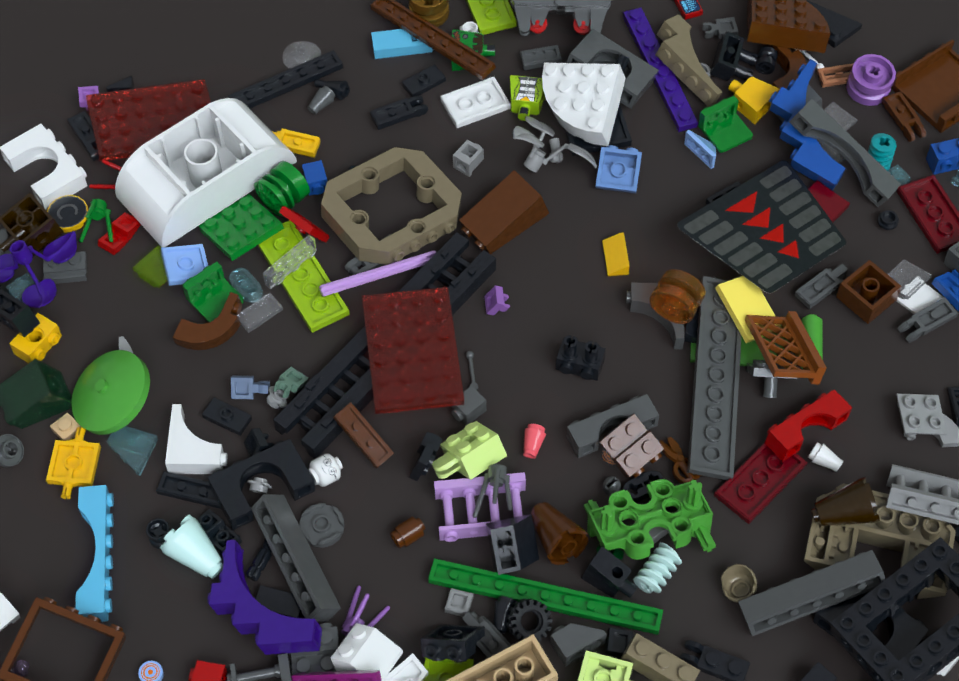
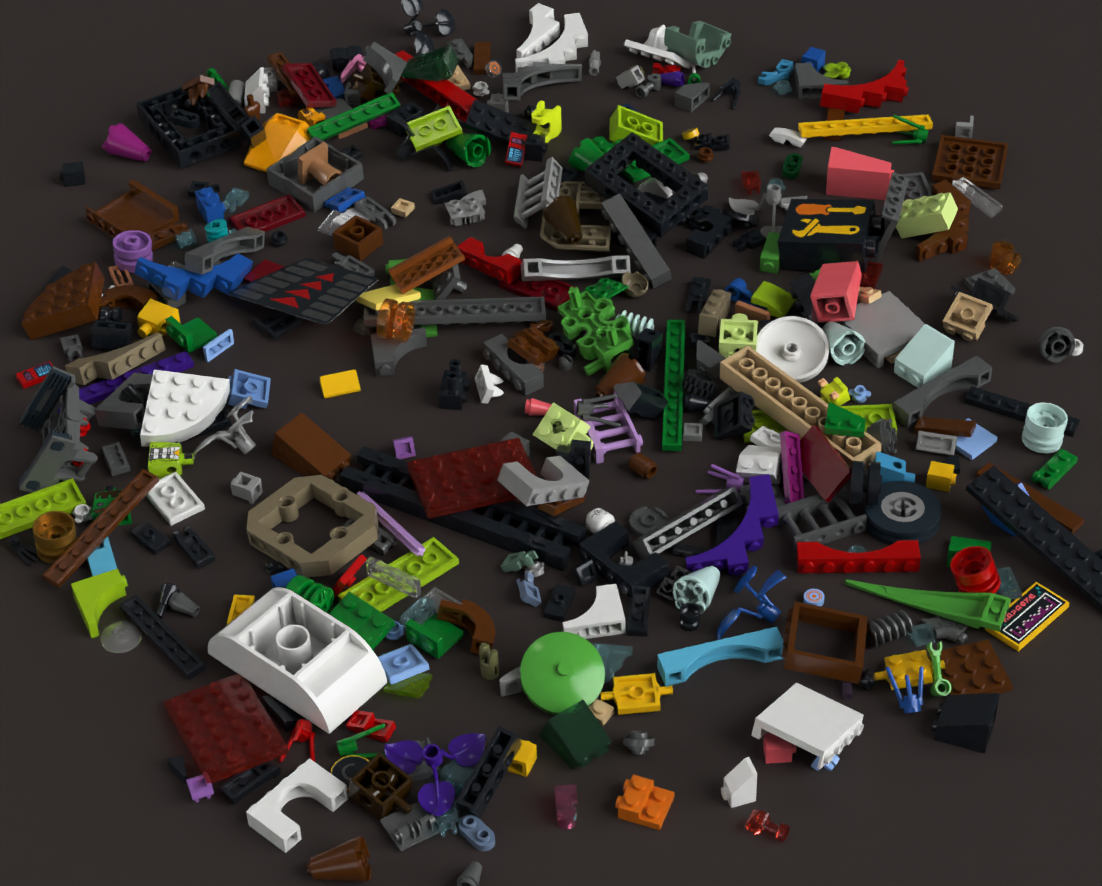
camera: 100 degrees left, 15 degrees down
none -> lime arch [71,568,128,638]
none -> clear light blue bush [175,228,197,249]
none -> medium blue plate [385,621,404,640]
none -> tan plate [391,198,415,218]
none -> white tile [475,365,504,404]
none -> olive hinge [479,642,499,680]
none -> light grey arch [497,456,590,506]
none -> light grey arch [521,255,631,281]
none -> green hinge [580,278,629,300]
none -> blue plant [717,565,787,640]

